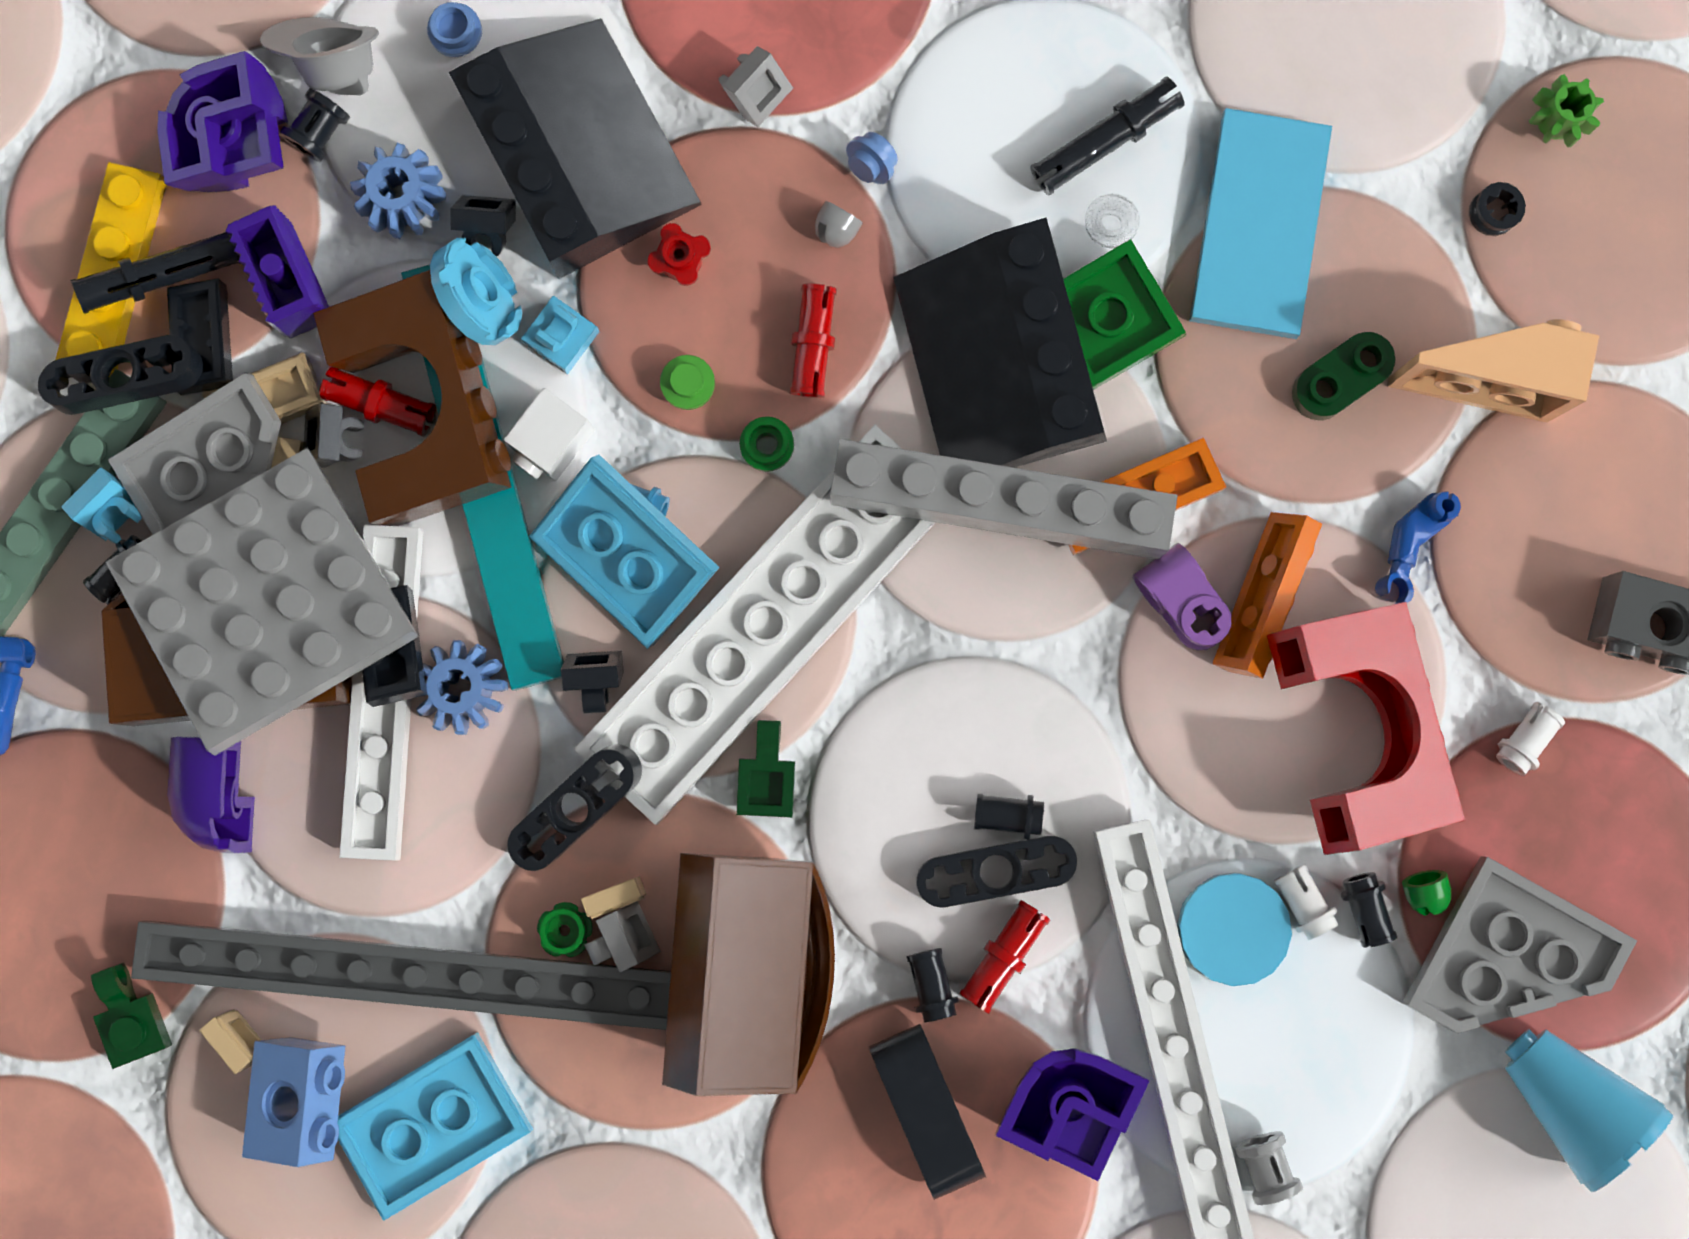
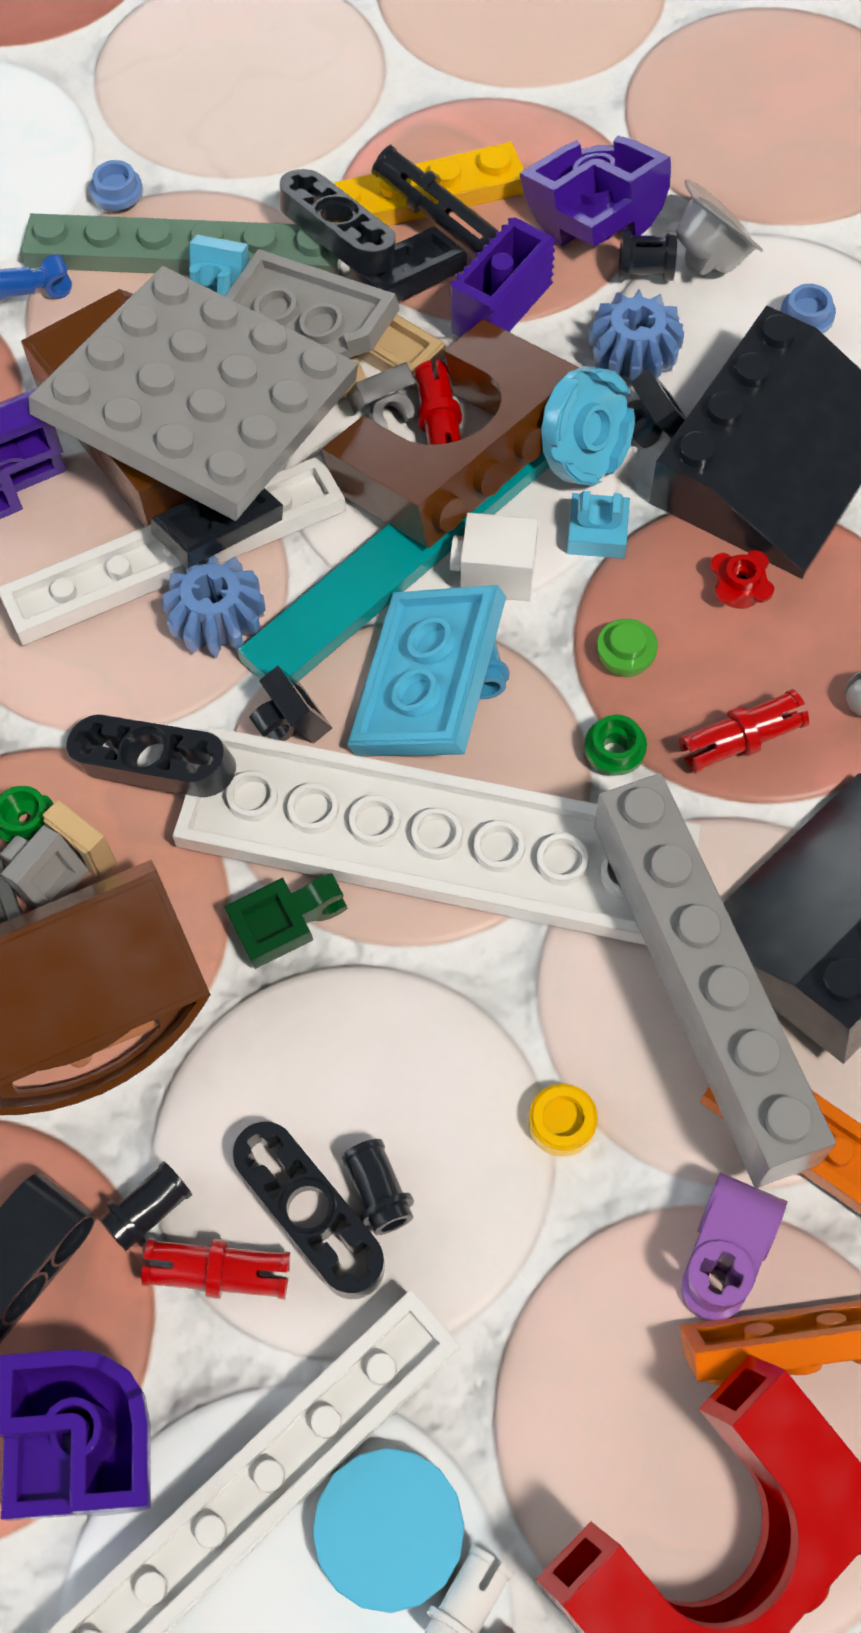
camera: 60 degrees right, 20 degrees down
none -> yellow tile [528,1083,598,1157]

